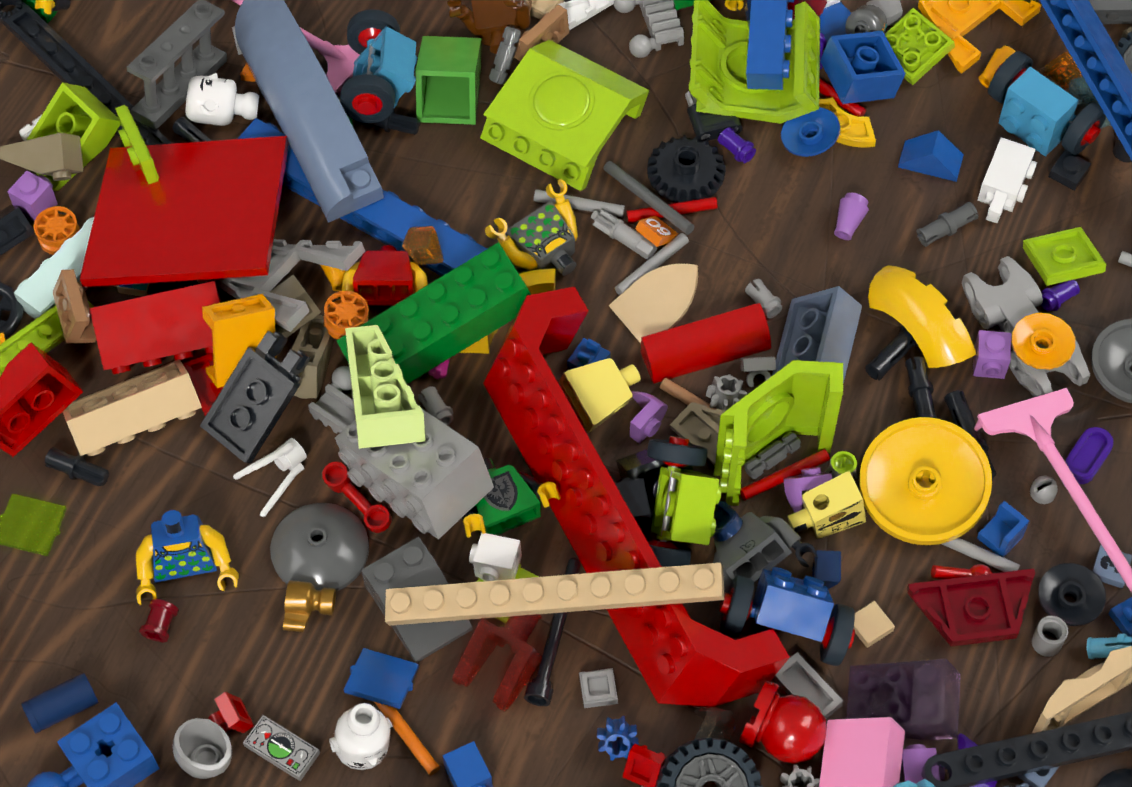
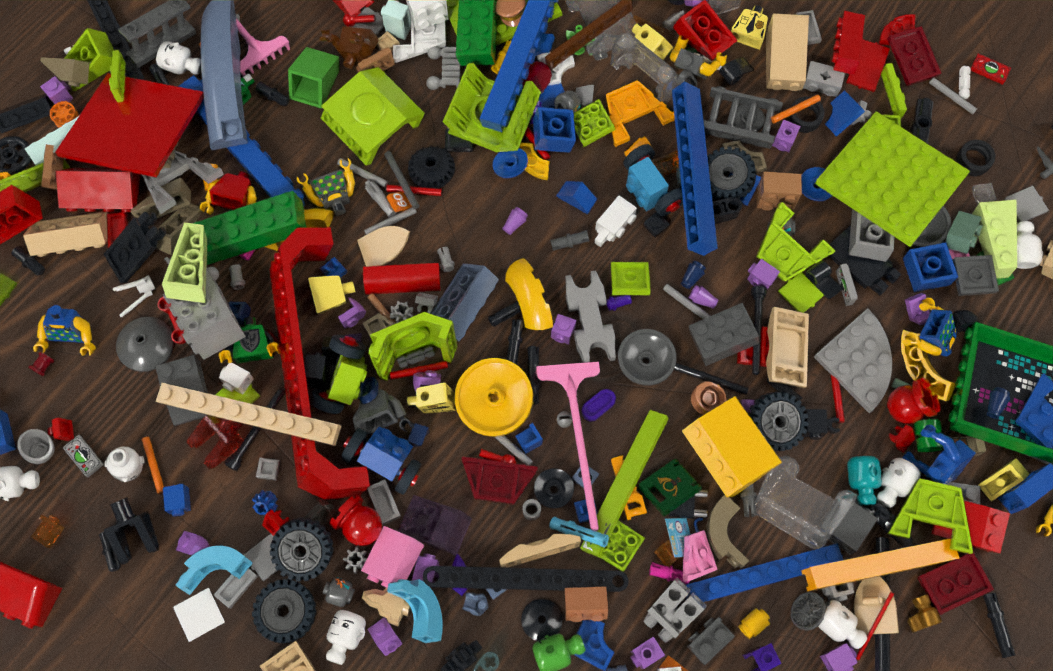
camera: 15 degrees right, 10 degrees up
light orange panel [202,294,276,388] -> none
pearl gold piece [283,580,336,632] -> none
orange wheel [324,291,369,340] -> none
brick [340,9,417,123] -> none
blue piece [344,648,419,709] -> none
clear orange slope [402,226,444,265] -> none
dark grey axle [489,26,522,84] -> none
dark purple pin [718,127,756,163] -> none
lime piece [825,451,857,479] -> none
tan tile [853,601,895,648] -> none
light orange dish [1012,313,1075,370] -> none

